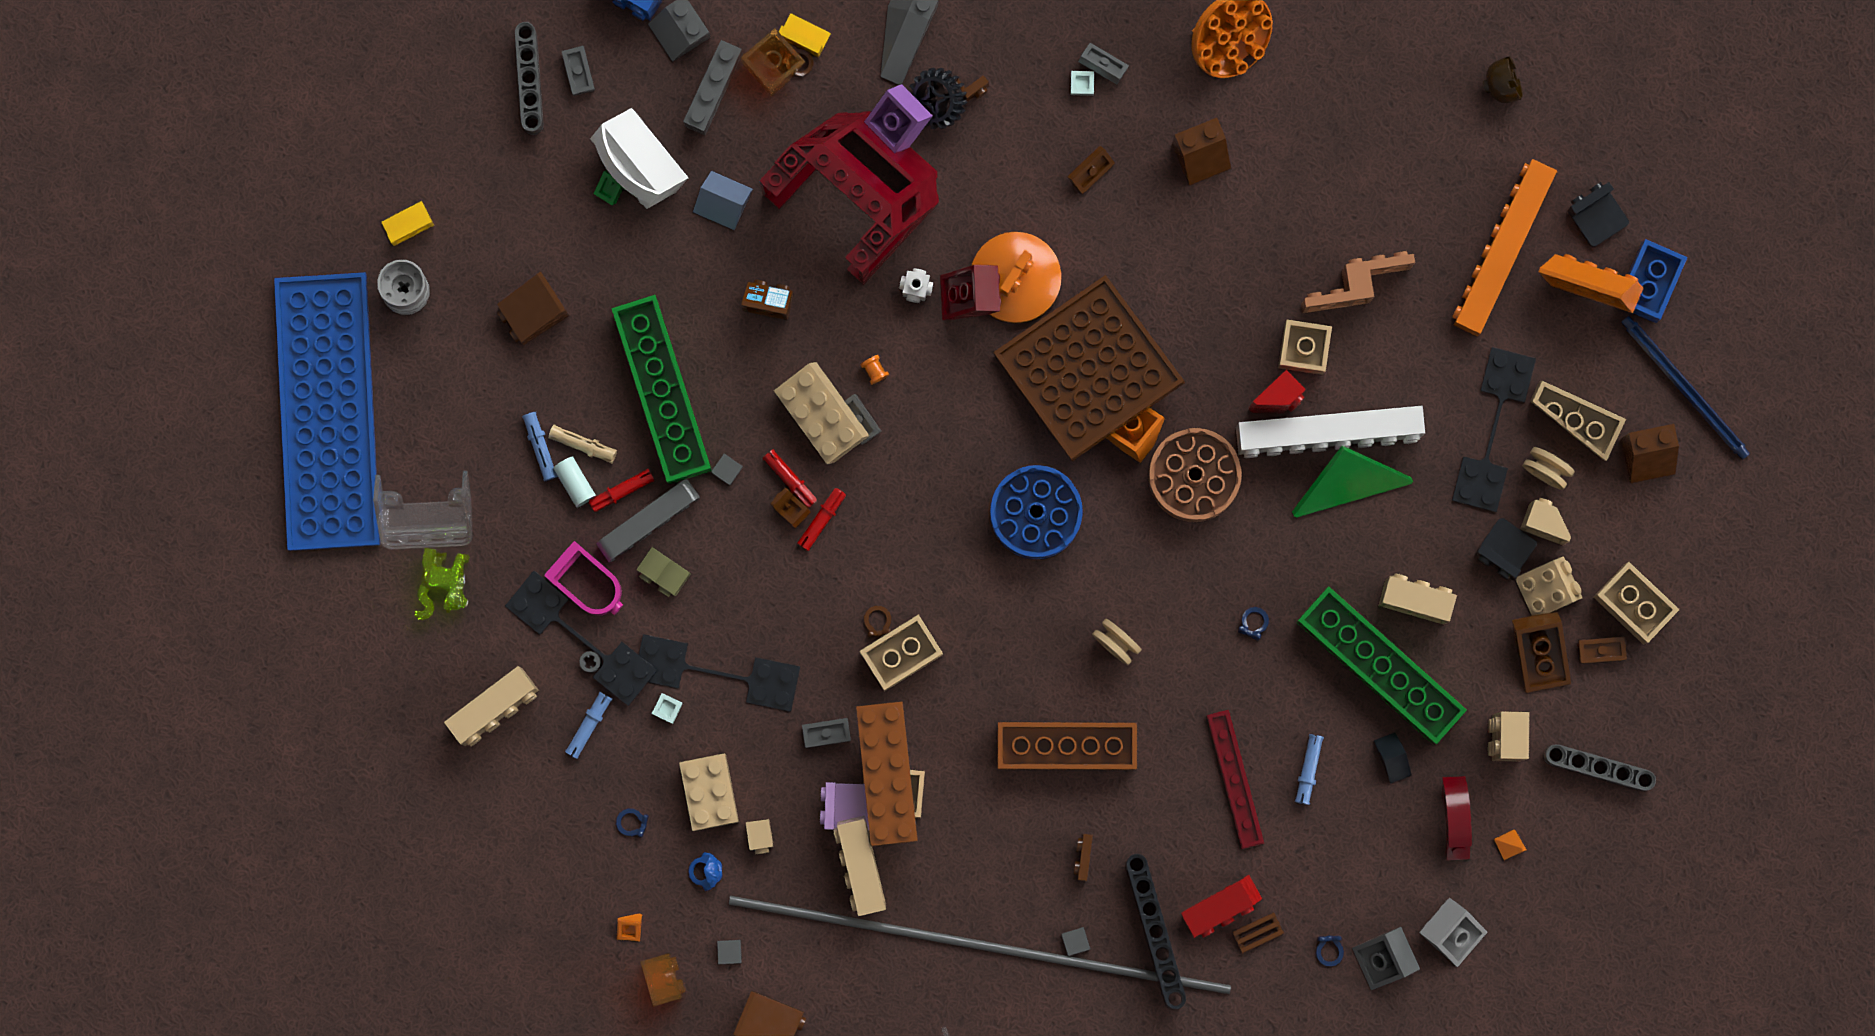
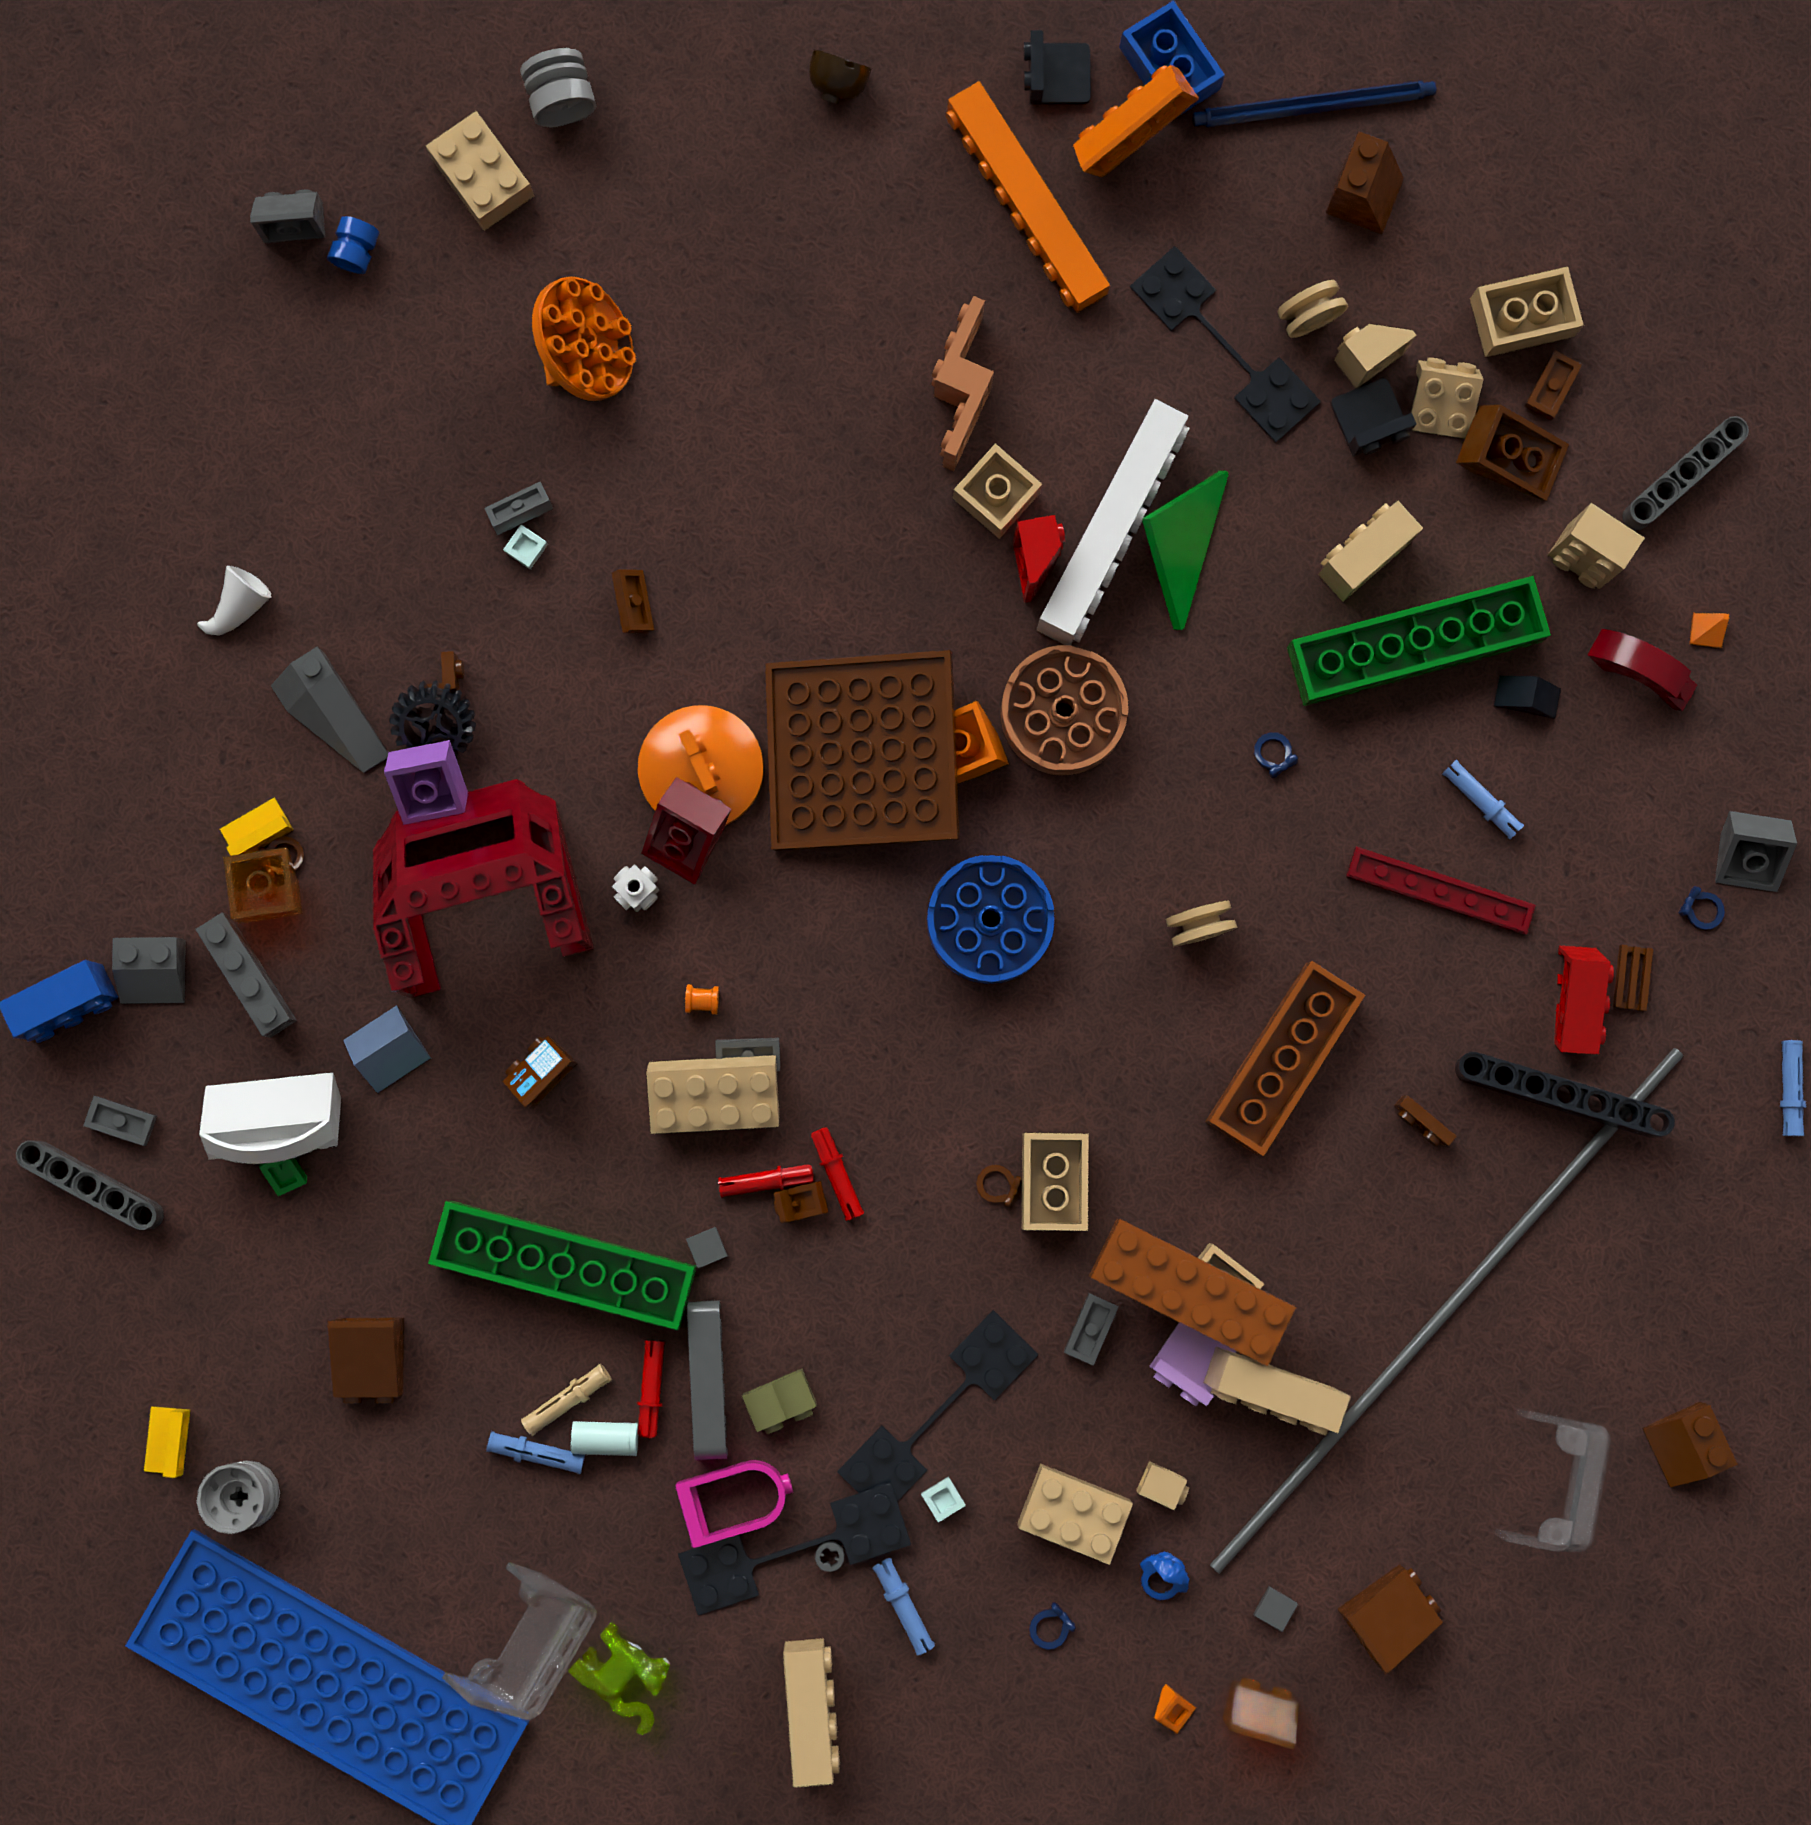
camera: 65 degrees left, 0 degrees up
dark grey tile [1061,927,1090,956] -> none
reddish brown slope [1172,118,1231,186] -> none
light grey slope [1419,898,1487,967] -> none
tan wedge [1530,381,1626,461] -> none

